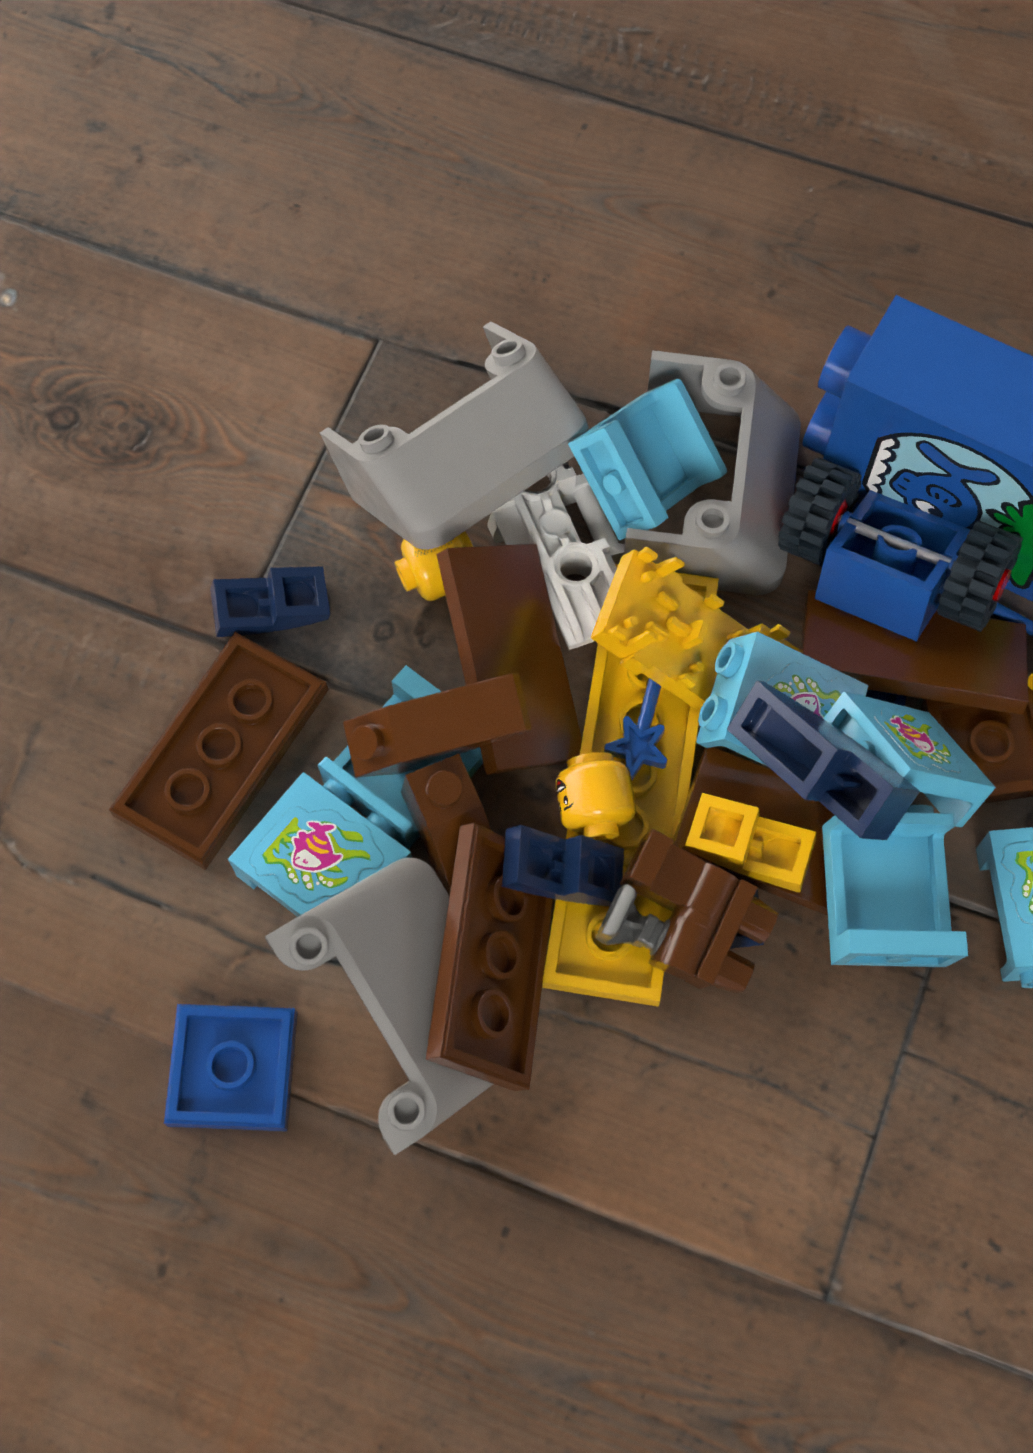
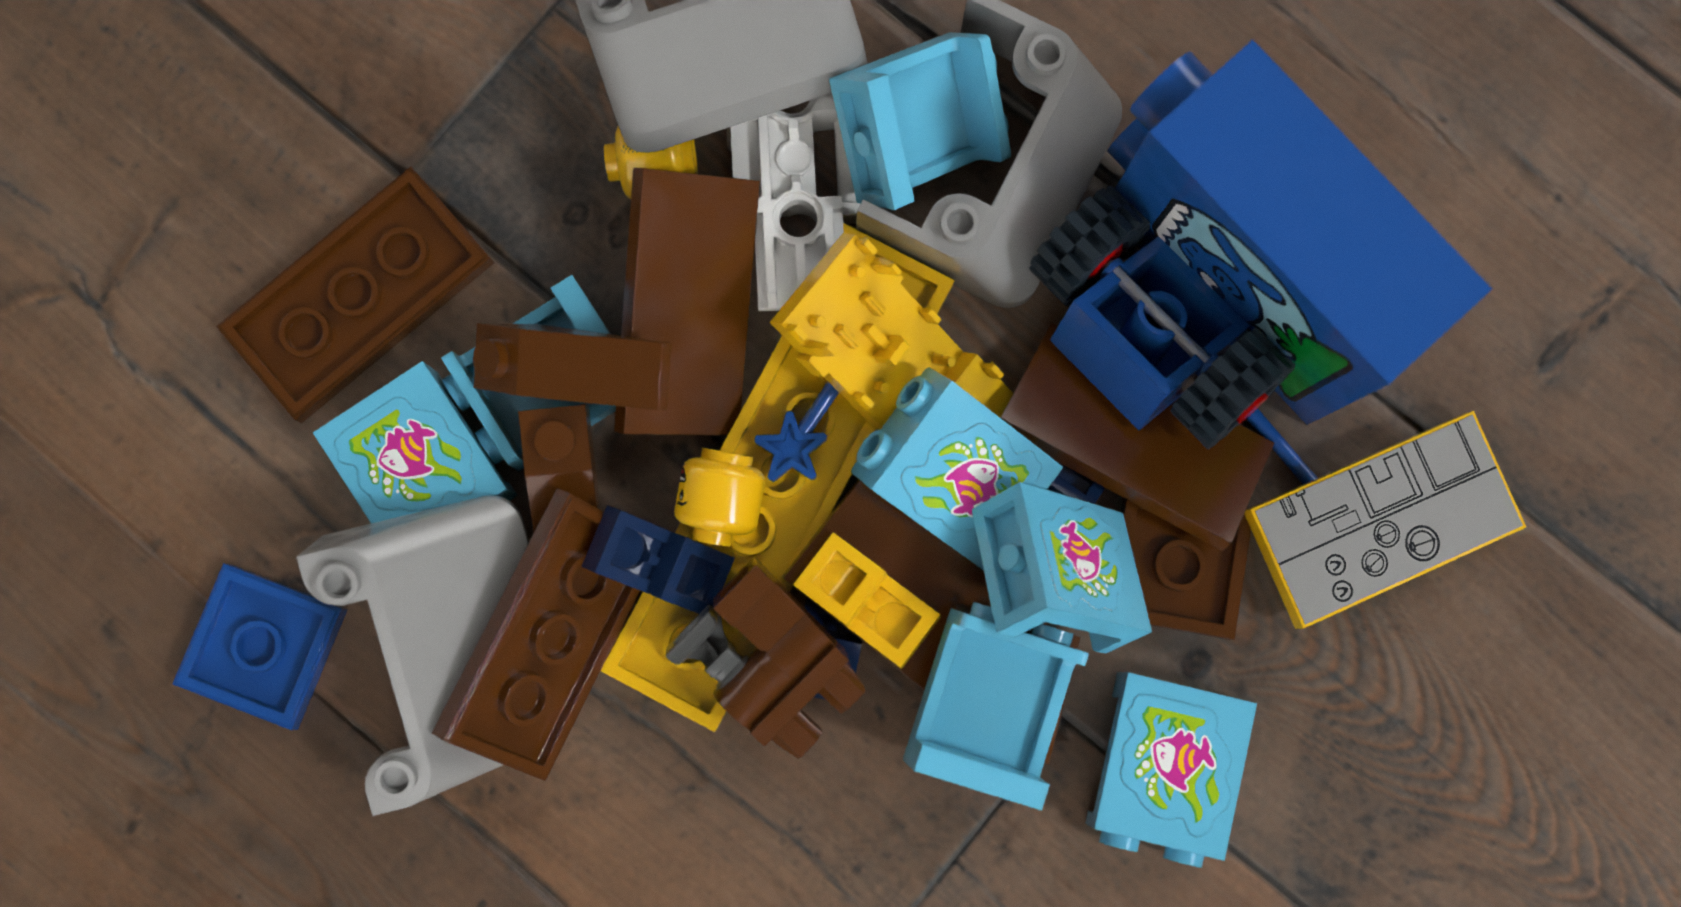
camera: 15 degrees right, 15 degrees up
dark blue slope [210,566,330,637] -> none
dark blue slope [727,680,920,840] -> none

